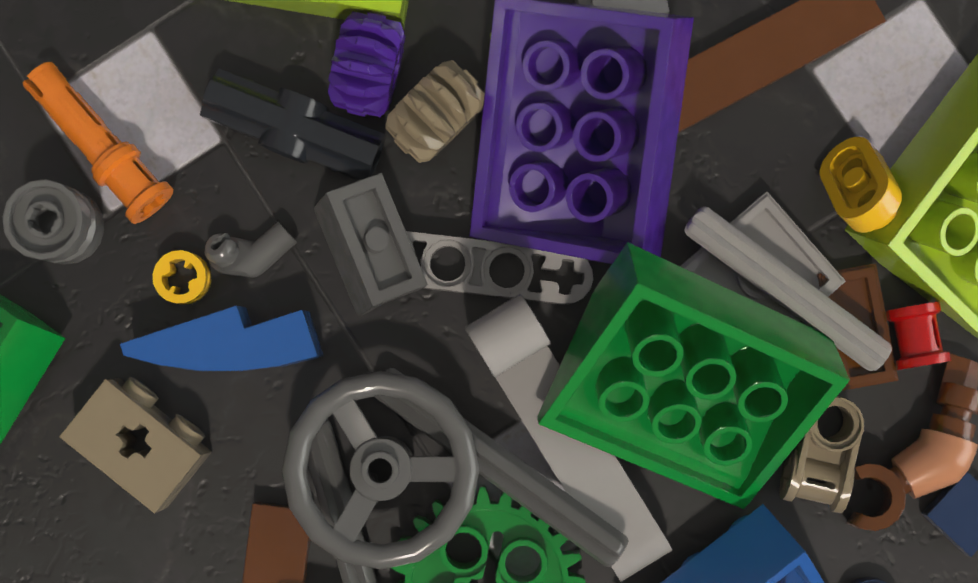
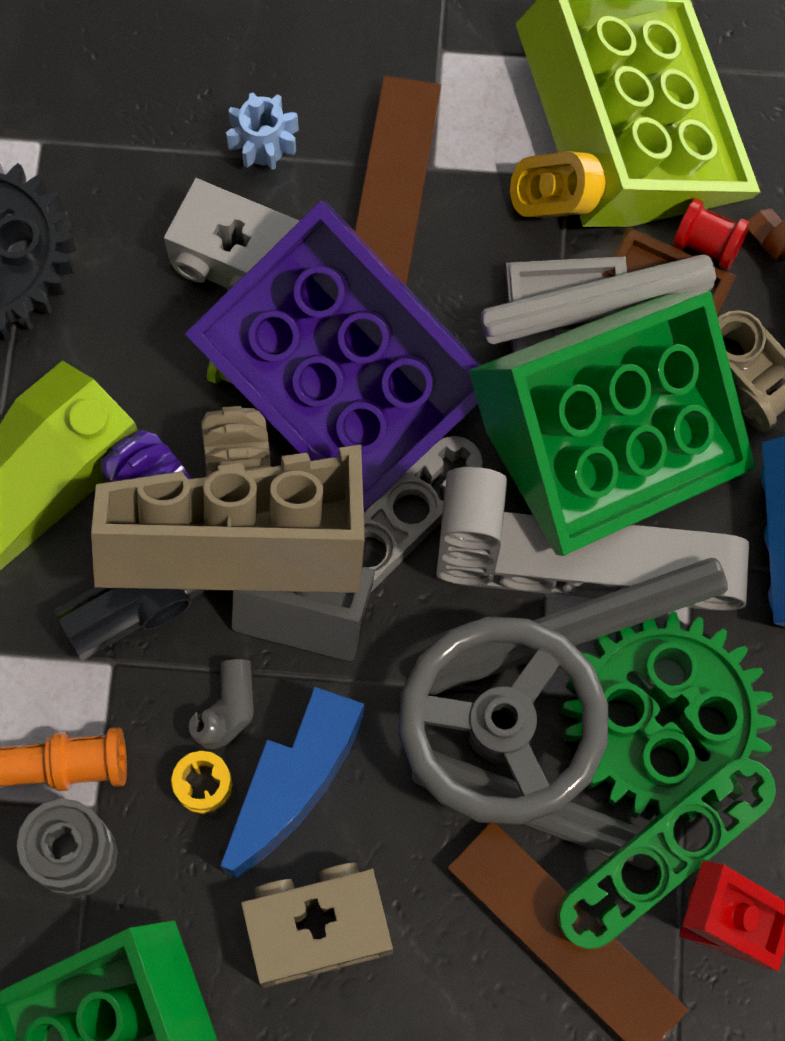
camera: 55 degrees left, 15 degrees down
none -> dark tan wedge [91,444,365,593]

